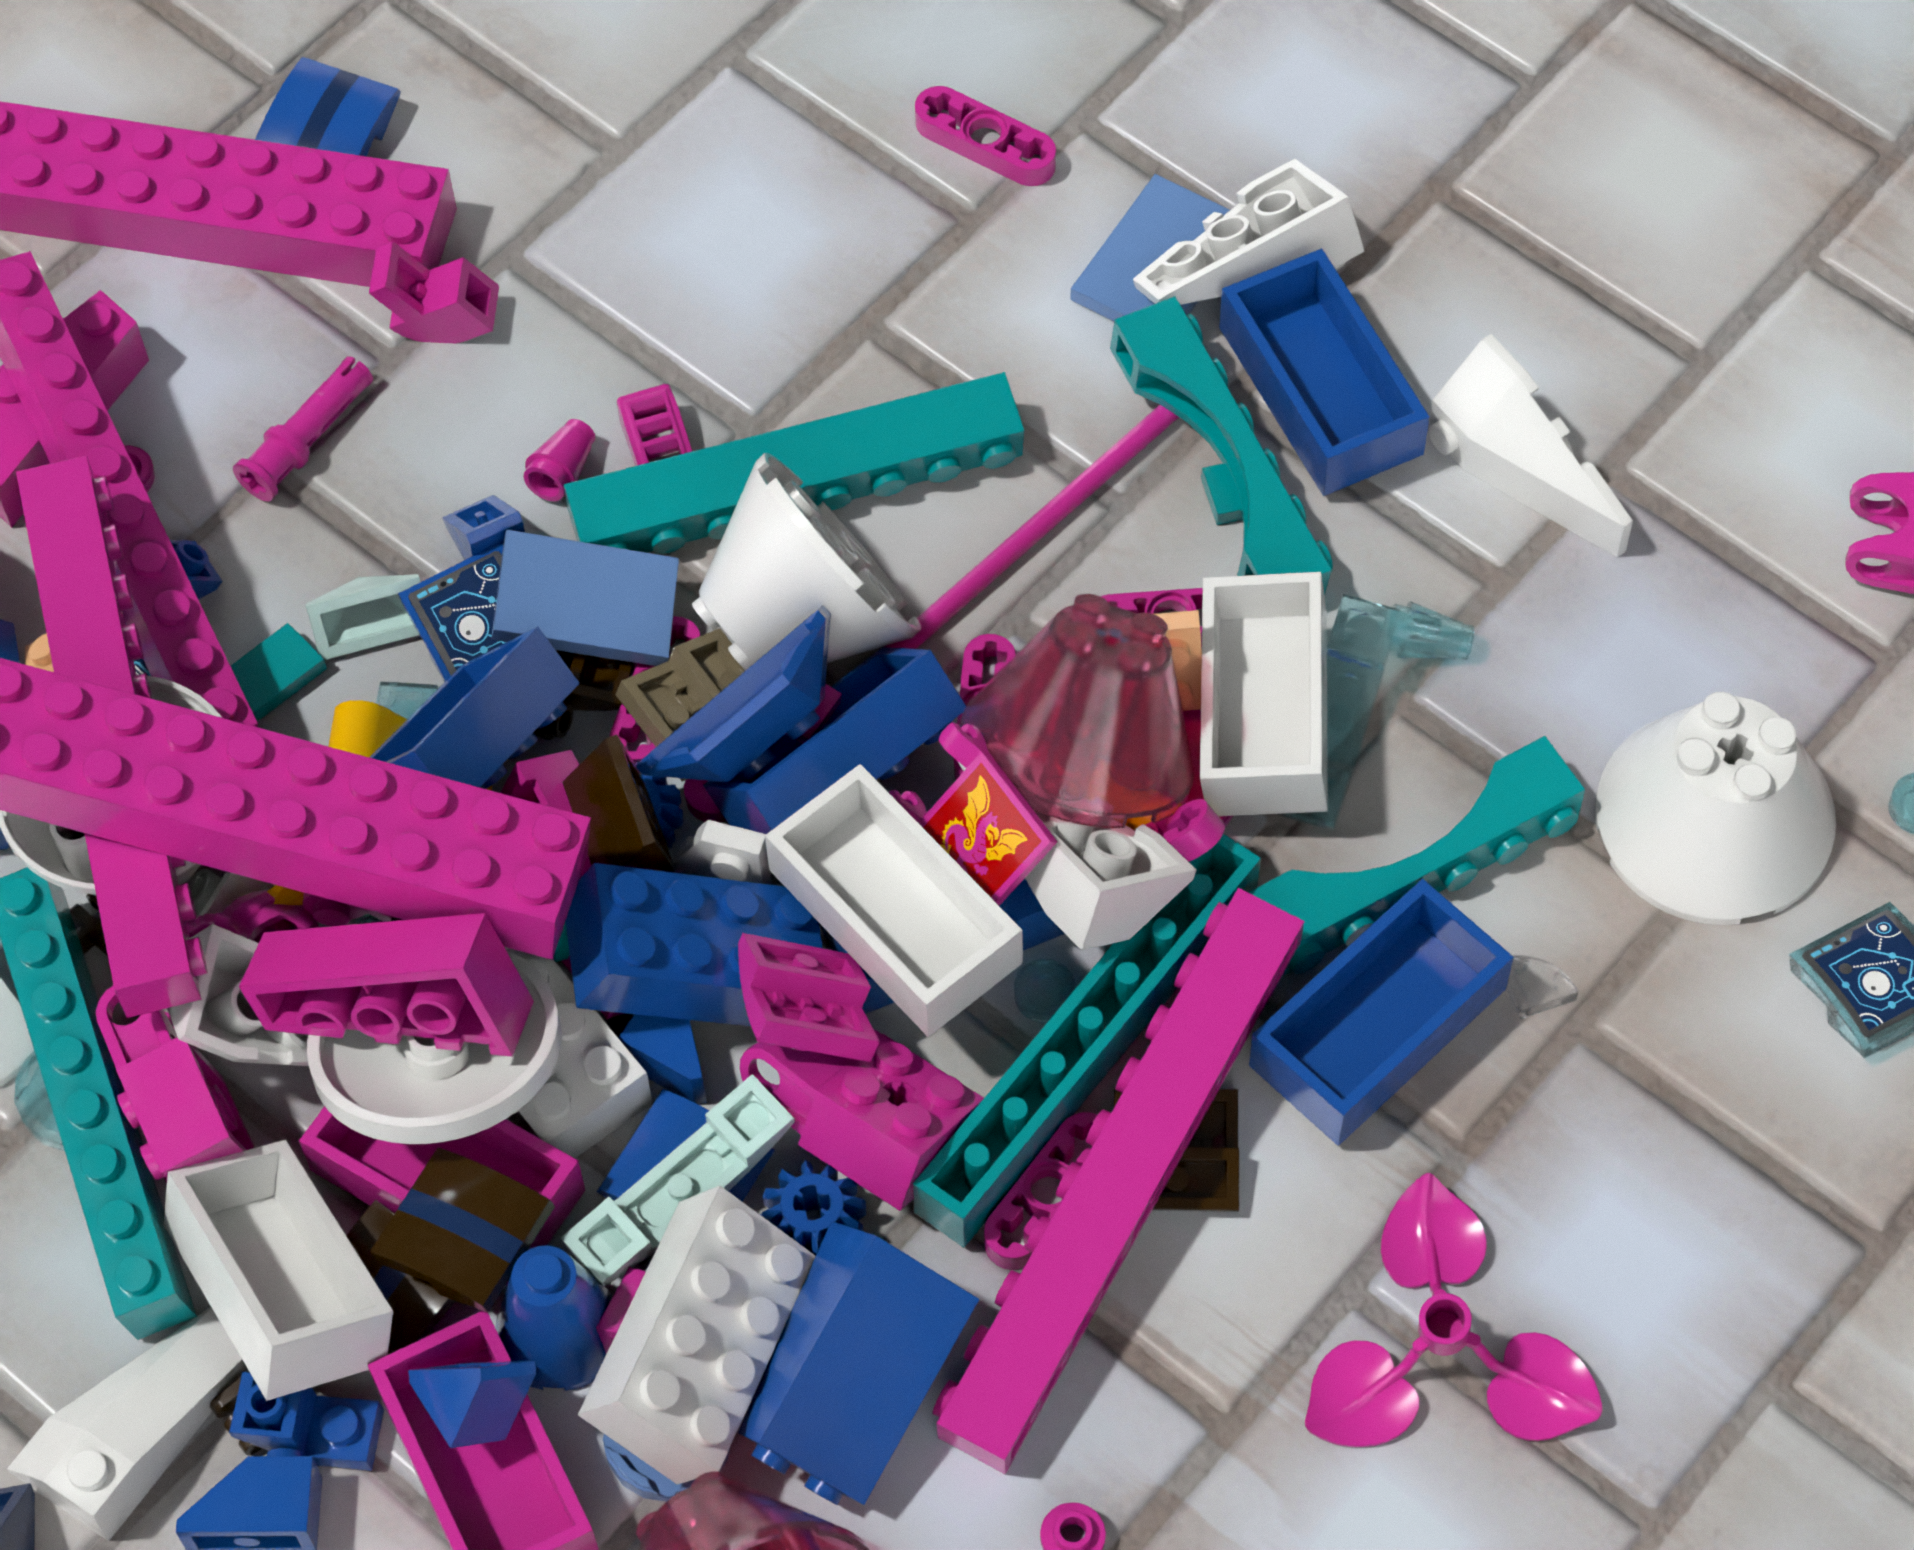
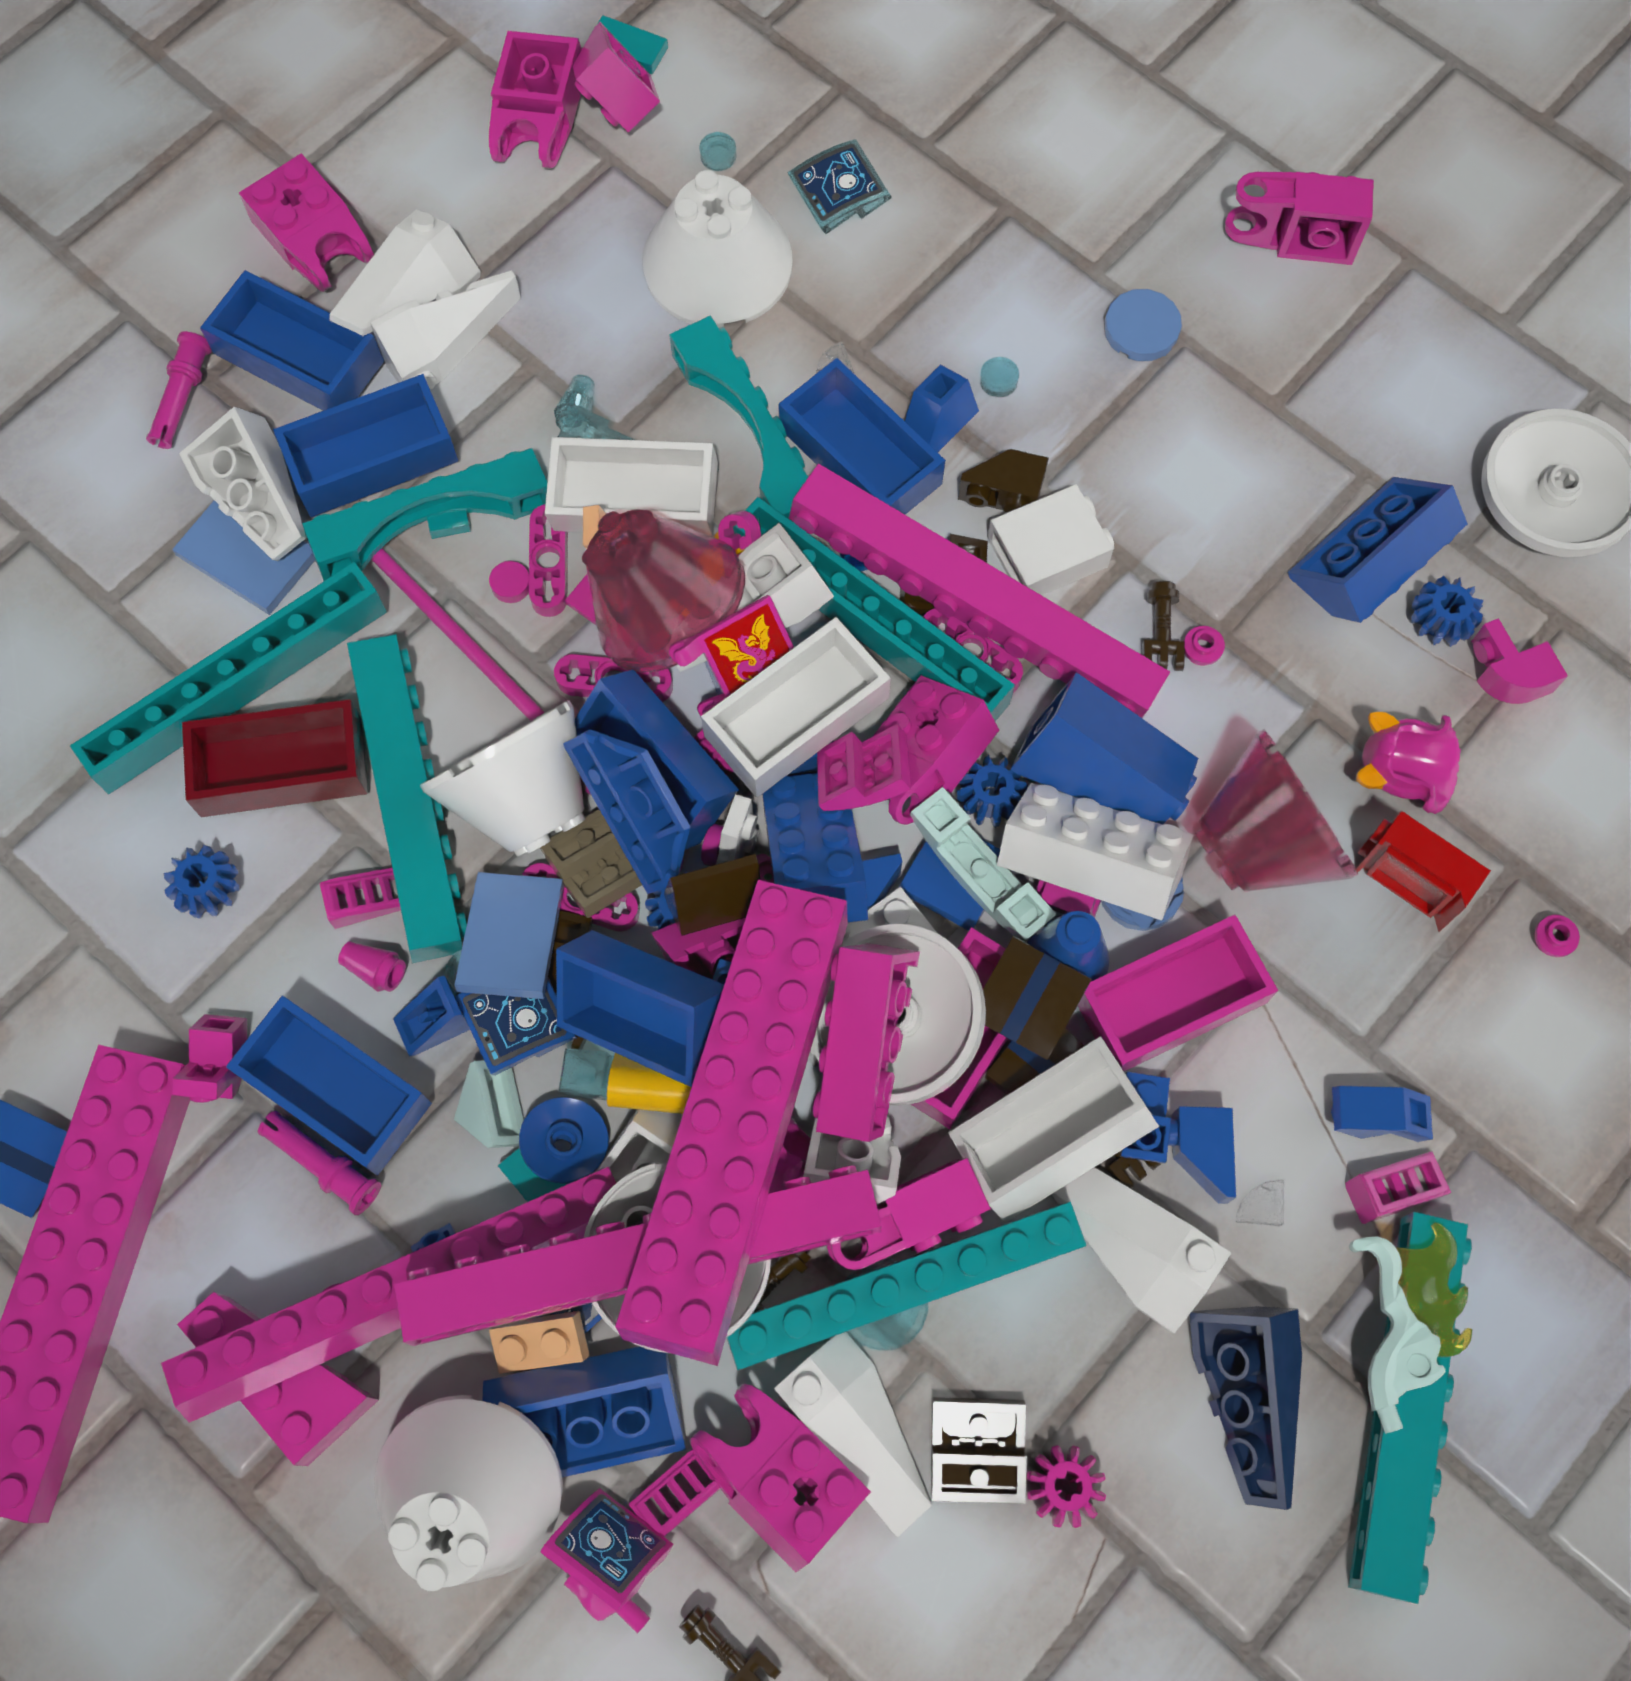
camera: 90 degrees left, 10 degrees up
blue slope [408,1361,536,1448] -> none
dark pink beam [915,86,1056,186] -> none
dark pink plant [1305,1173,1602,1447] -> none
none -> teal brick [70,562,387,795]
none -> dark pink pin [146,331,212,449]
none -> blue gear [163,845,240,919]
none -> dark red piece [182,699,368,818]
none -> blue piece [200,270,384,411]
none -> blue piece [226,995,432,1176]
none -> dark pink brick [239,153,374,292]
none -> white wedge [329,209,481,336]
none -> dark pink tile [489,561,529,603]
none -> blue dish [519,1097,608,1184]
none -> blue slope [905,364,979,453]
none -> dark brown slope [958,449,1049,513]
none -> clear light blue tile [980,357,1019,397]
none -> white brick [987,484,1114,595]
none -> medium blue tile [1104,289,1182,361]
none -> dark brown hinge [1141,581,1185,671]

